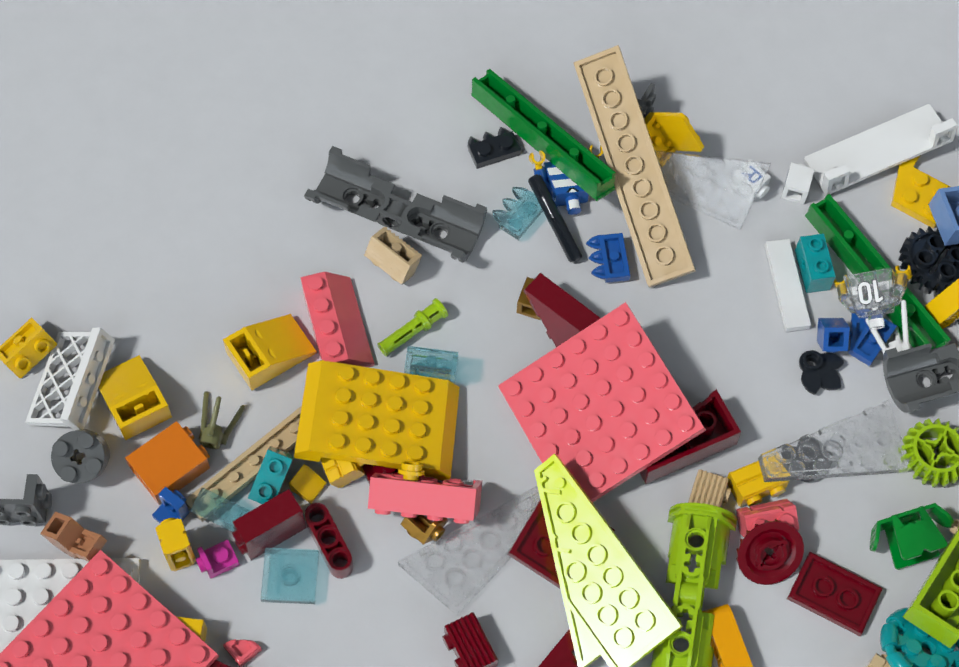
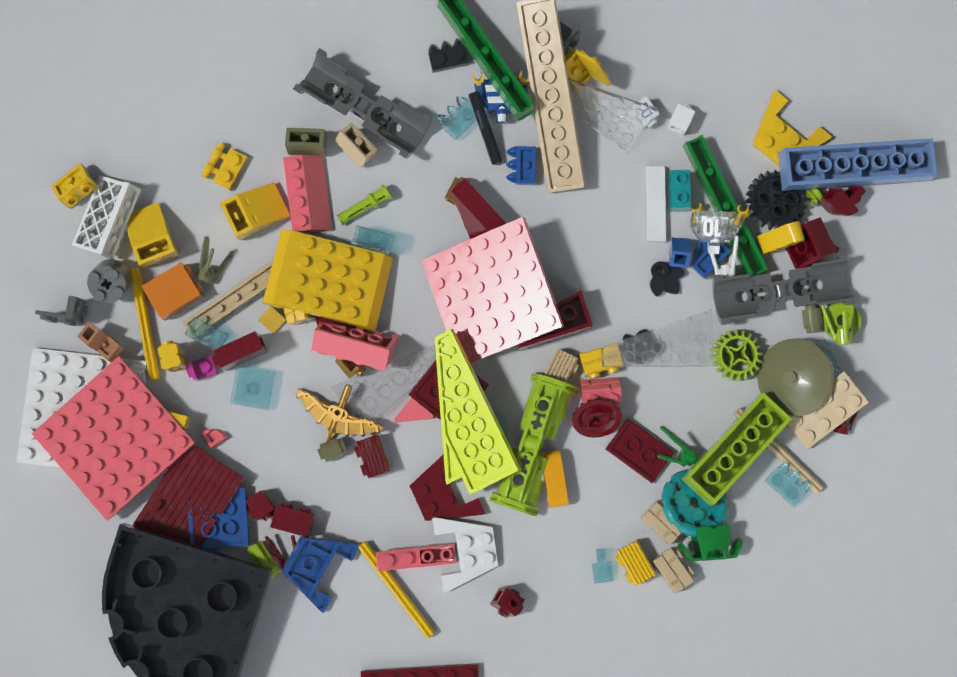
camera: 10 degrees right, 20 degrees up
blue bracket [152,487,189,523] -> none
teal brick [248,446,294,504] -> none
dark red beam [305,503,353,579] -> none
yellow plate [398,461,425,480] -> none
white bracket [804,104,957,195] -> none
green piece [870,503,954,570] -> none
none -> yellow axle [130,268,160,381]
none -> yellow plate [201,142,248,191]
none -> olive brick [285,128,327,156]
none -> bar [296,384,384,441]
none -> olive brick [317,438,347,462]
none -> coral slope [394,397,434,423]
none -> green plant [657,426,699,467]

